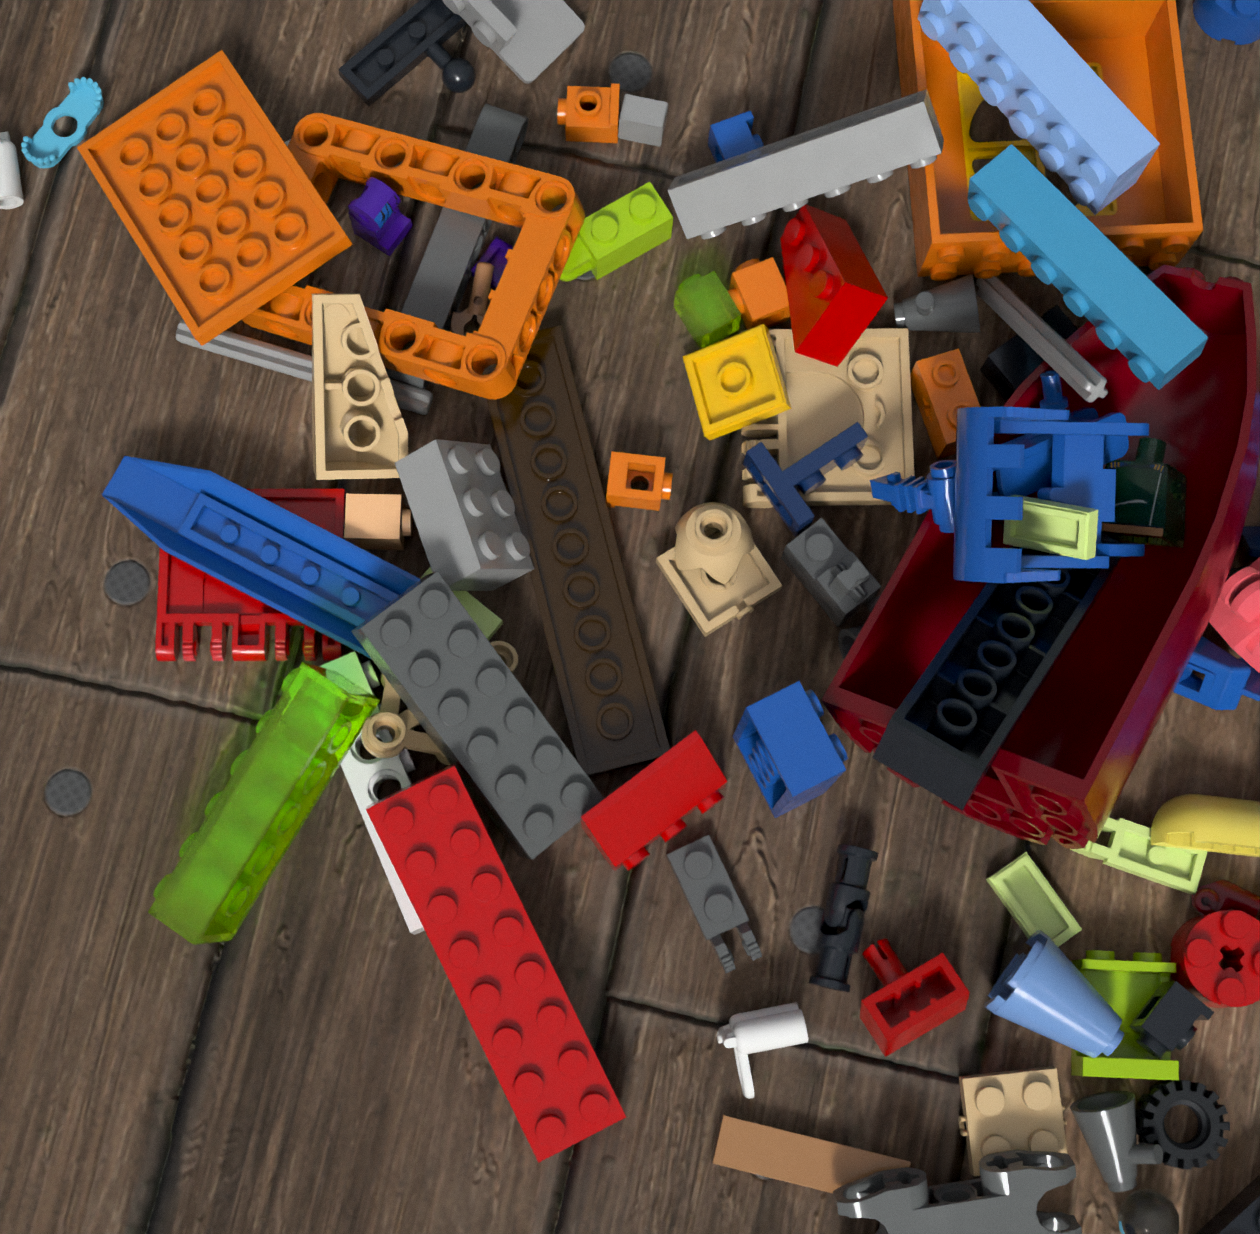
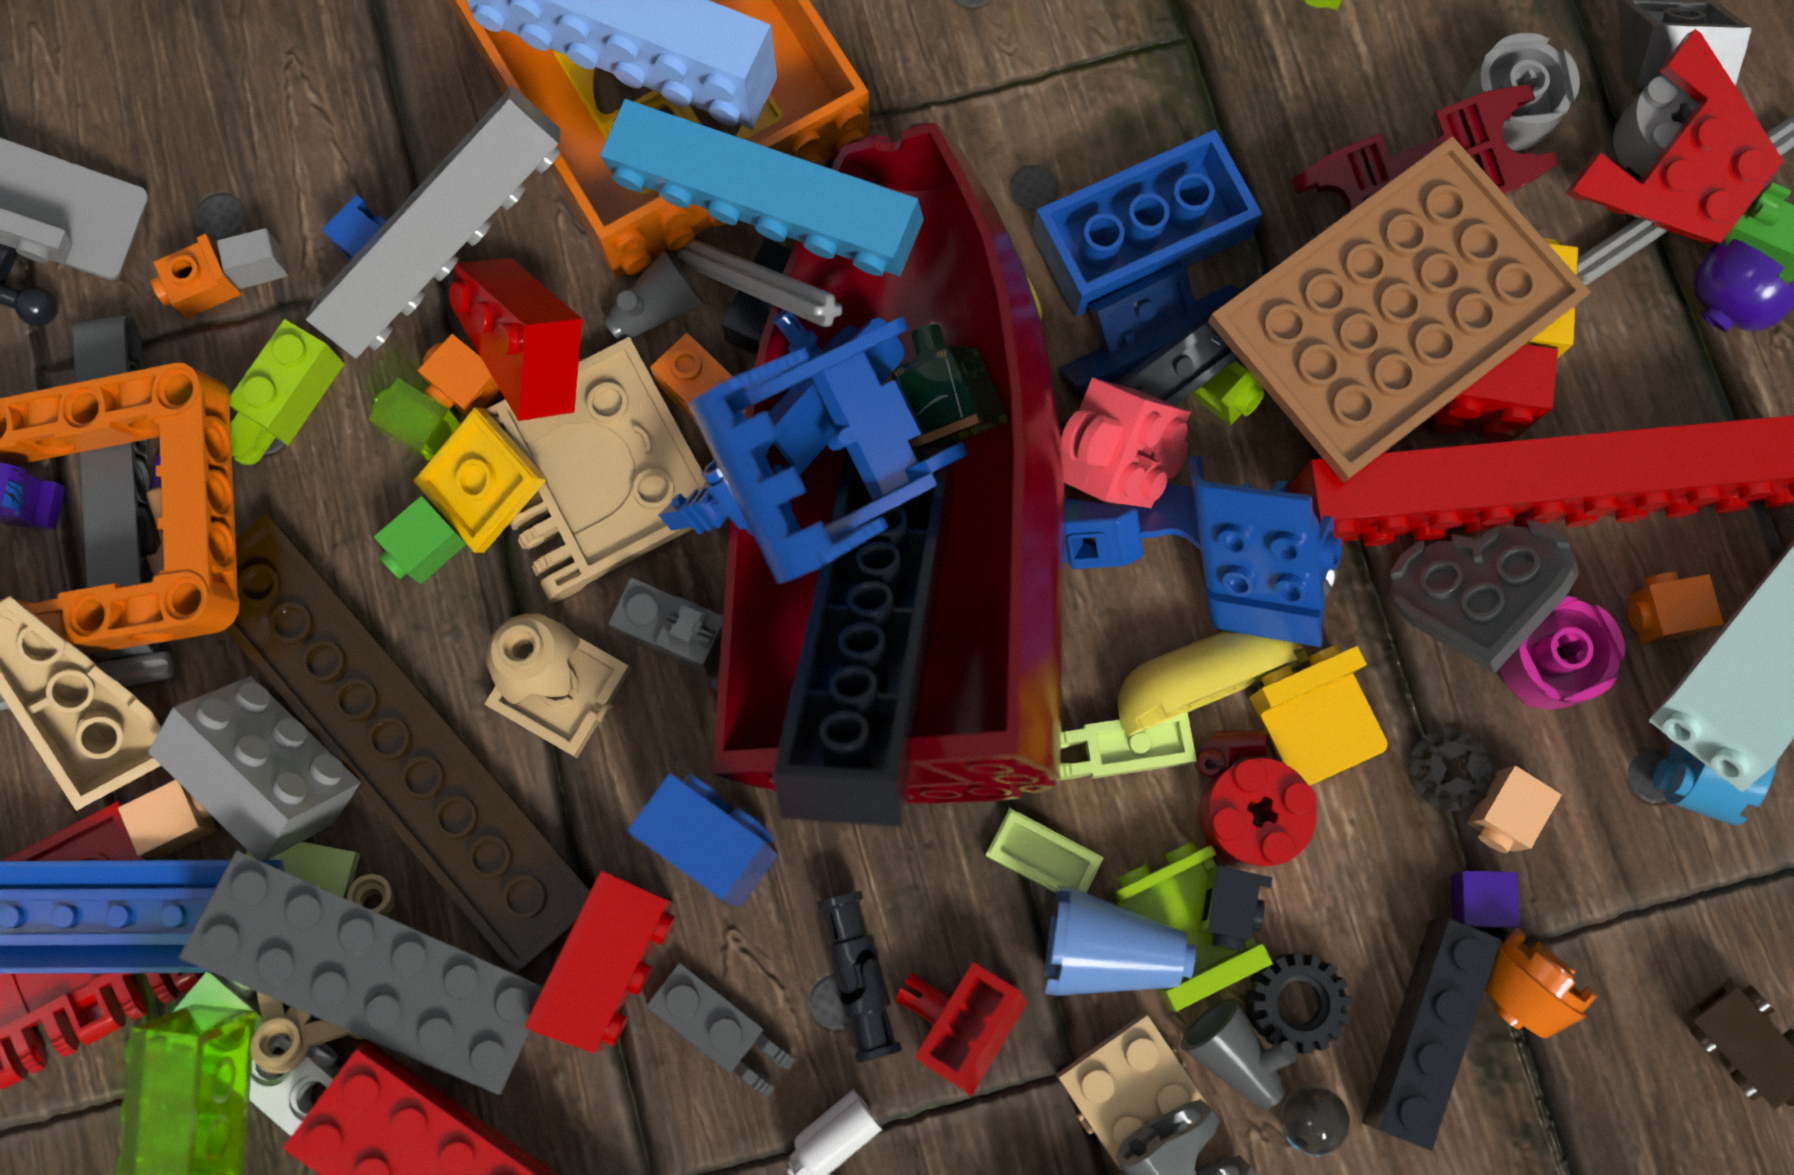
camera: 25 degrees left, 0 degrees up
orange brick [606,451,673,511] -> none
dark blue bracket [743,422,868,537] -> none
yellowish green tile [1003,495,1098,560] -> none
none -> bright green brick [374,496,466,585]

